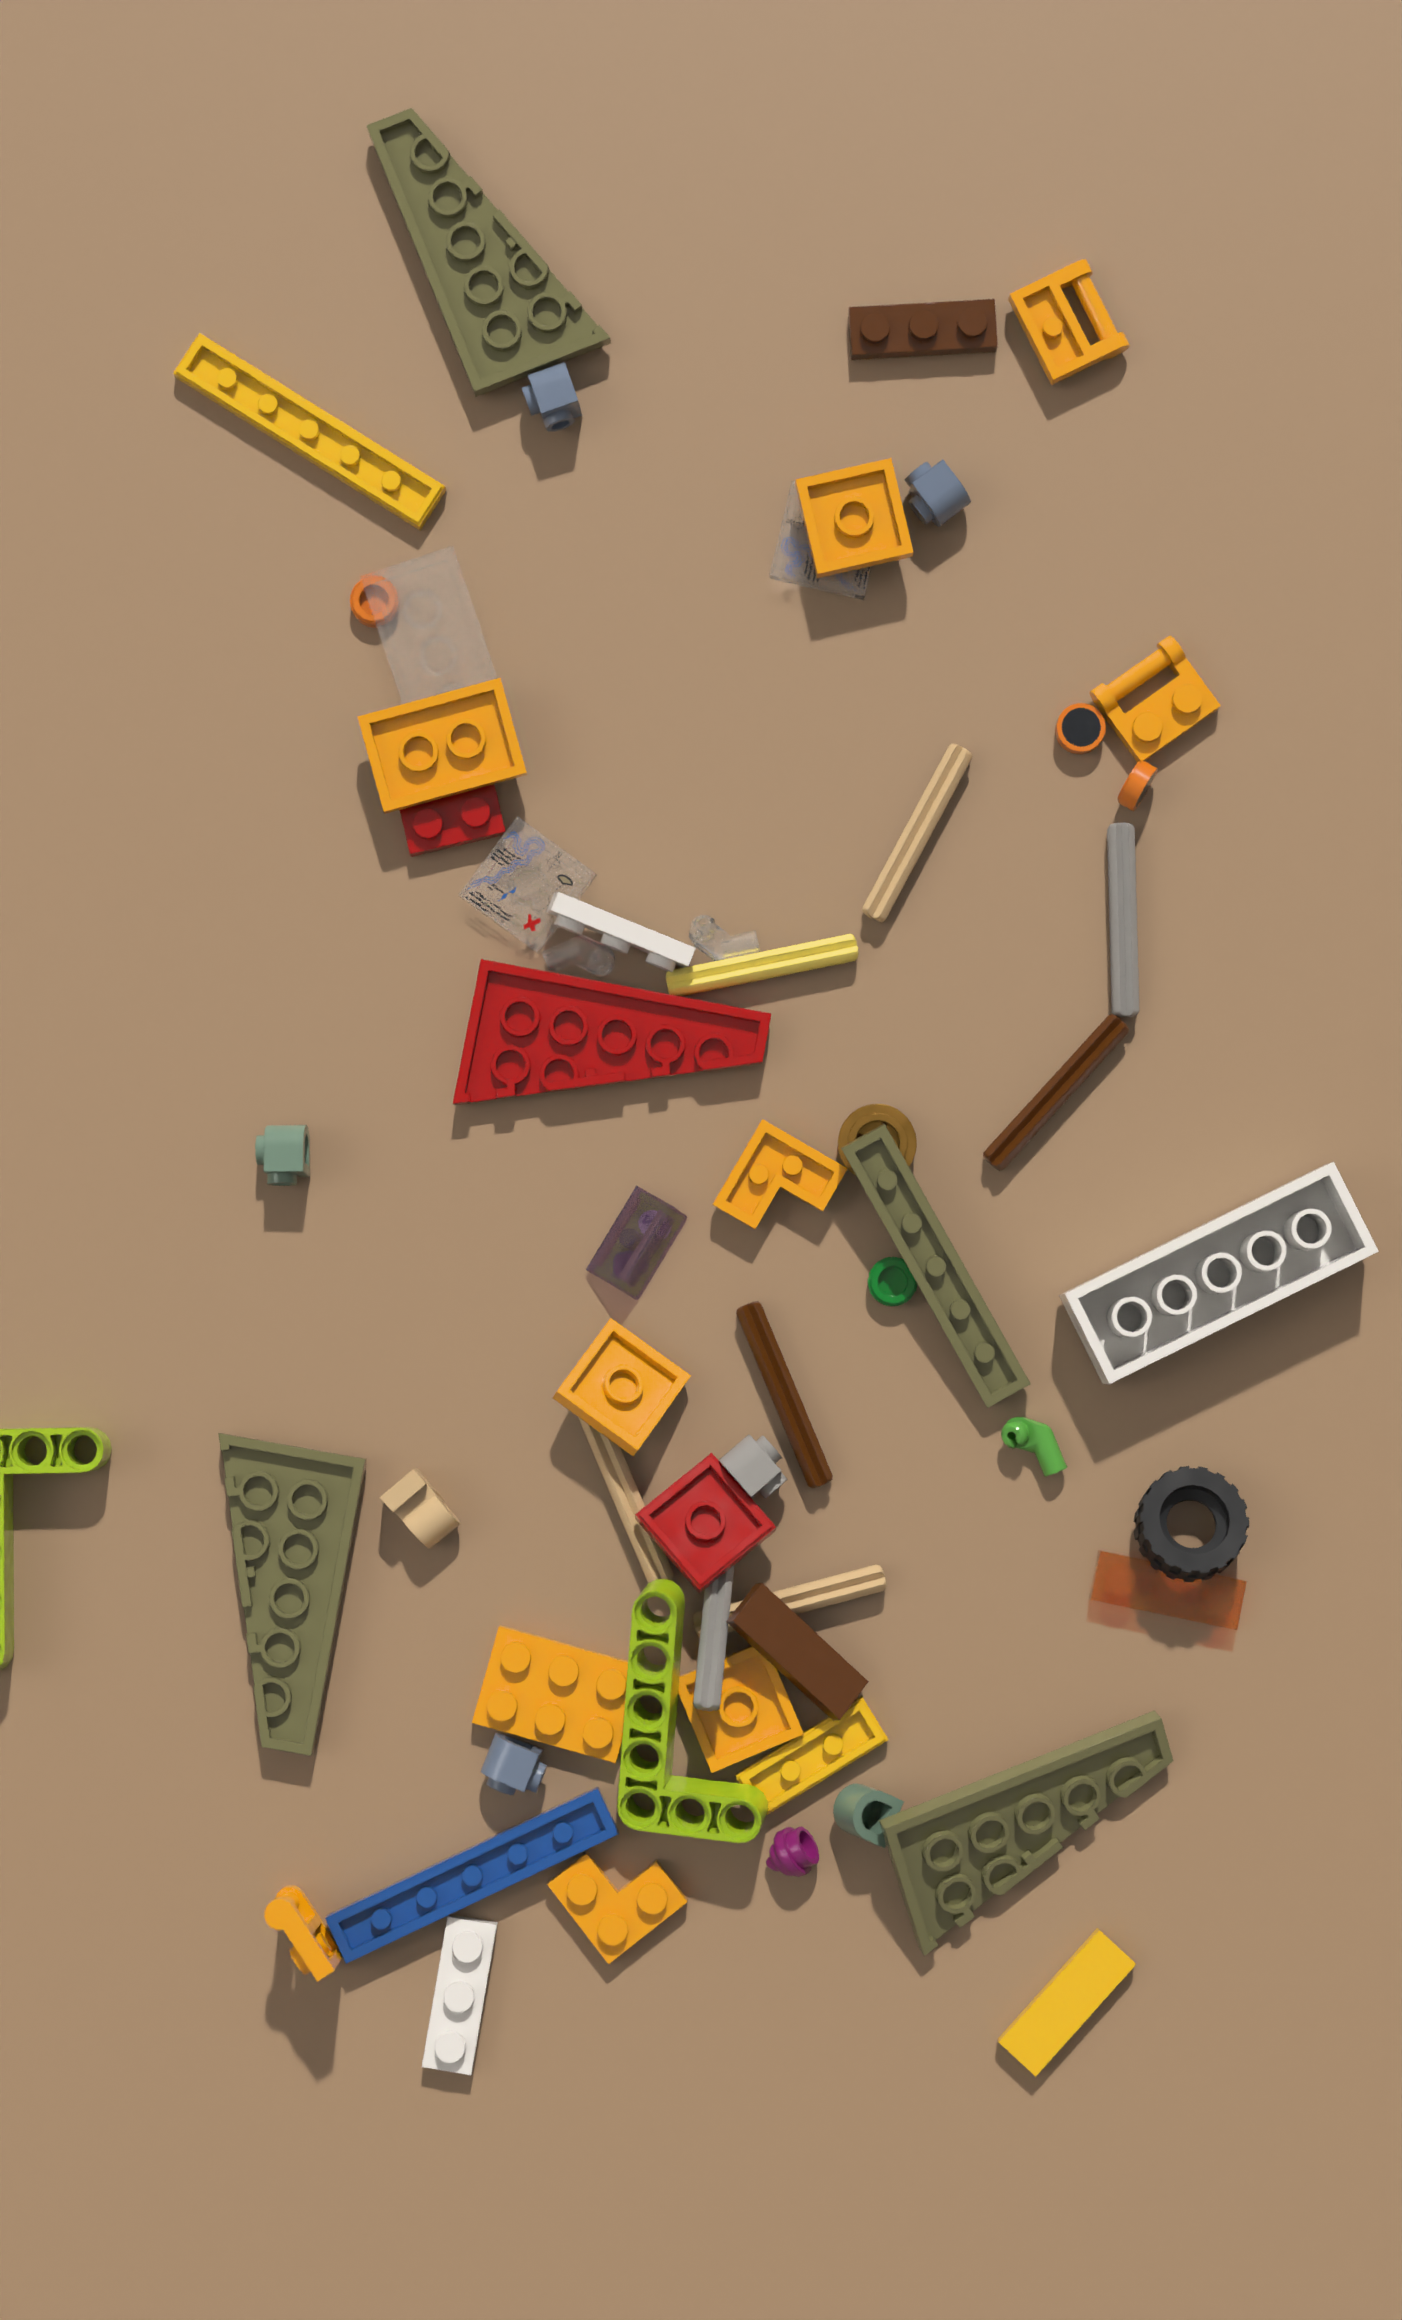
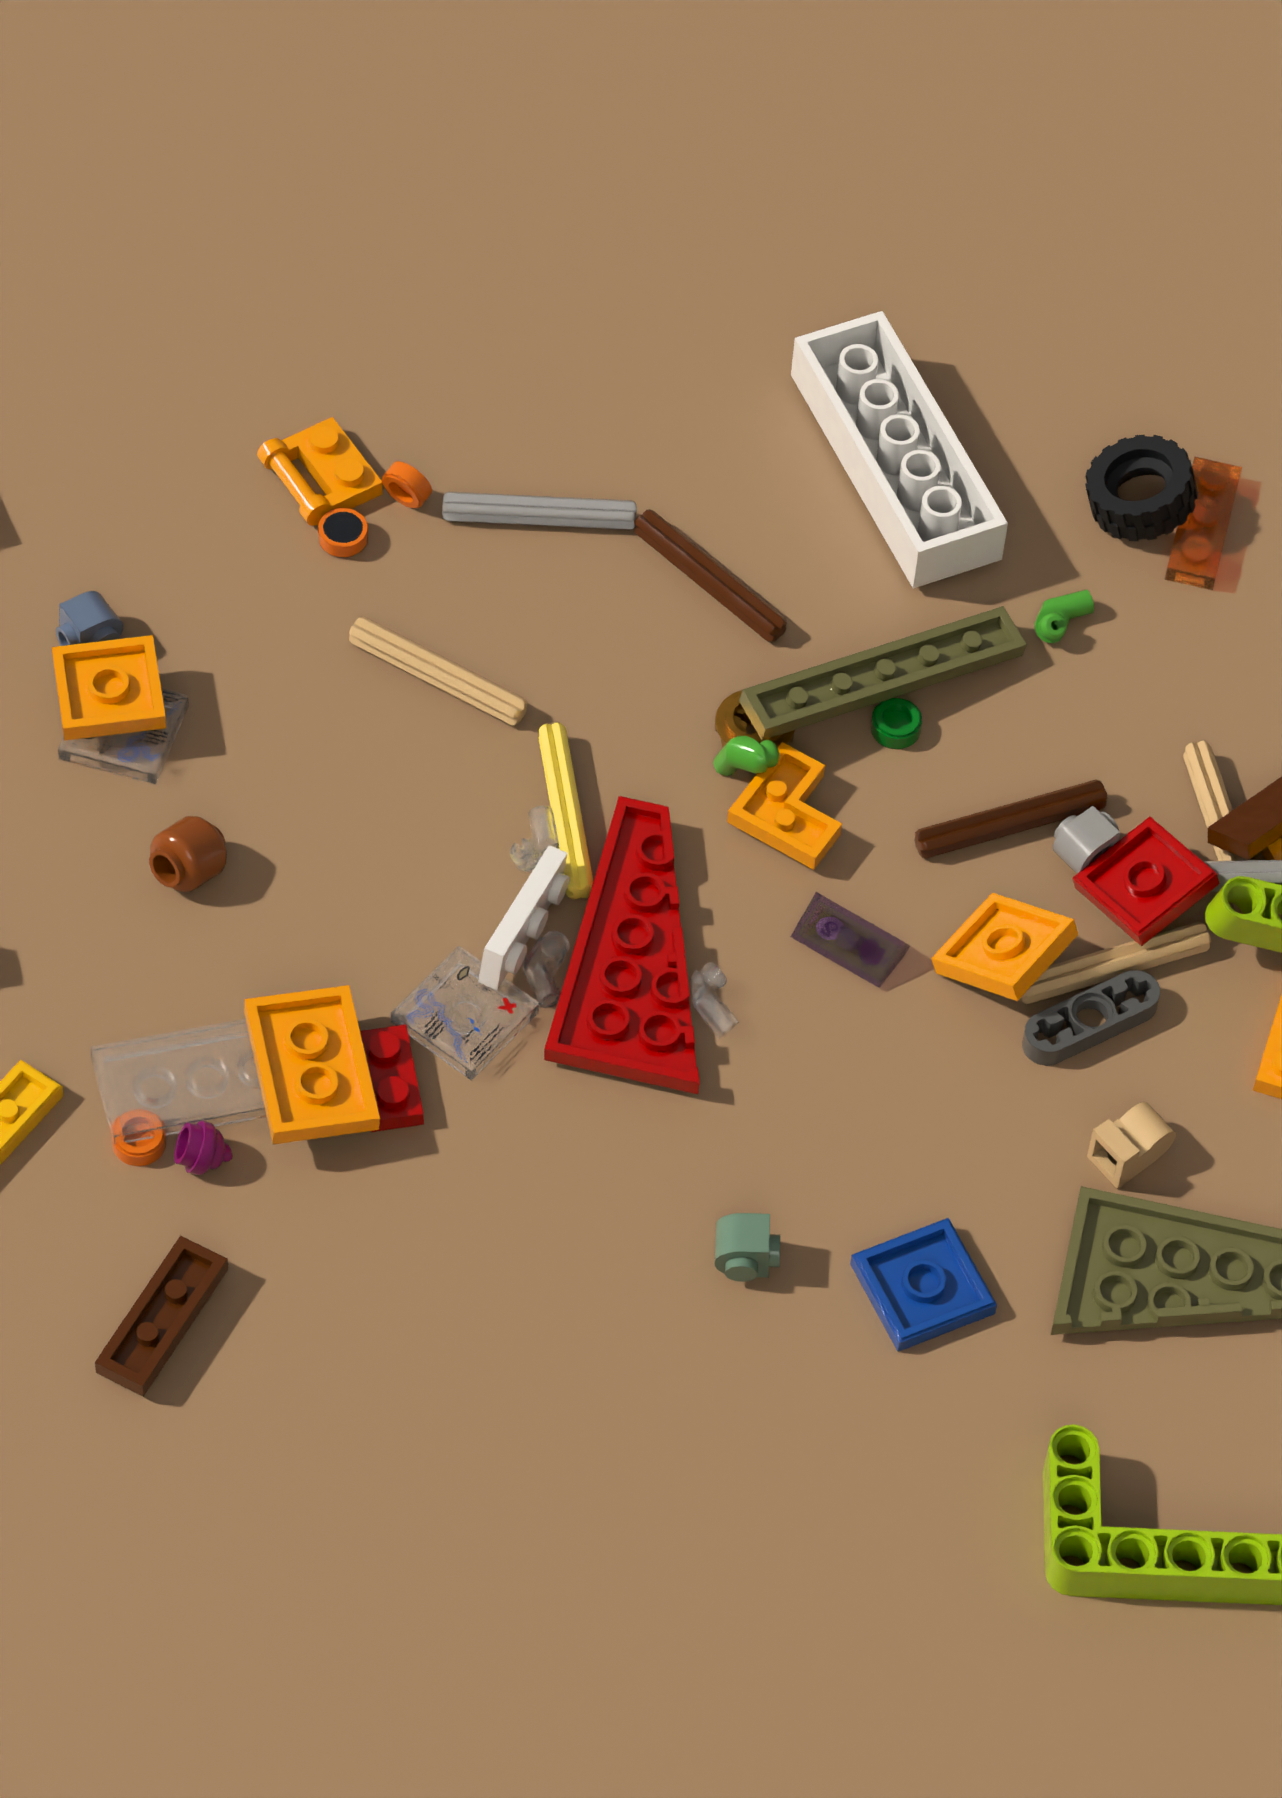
camera: 90 degrees left, 30 degrees down
none -> reddish brown plate [95,1235,228,1397]
none -> dark orange head [149,816,227,892]
none -> magenta plate [174,1120,233,1175]
none -> clear arm [689,962,739,1038]
none -> bright green arm [713,736,780,776]
none -> blue tile [850,1218,997,1352]
none -> dark grey beam [1022,970,1160,1066]

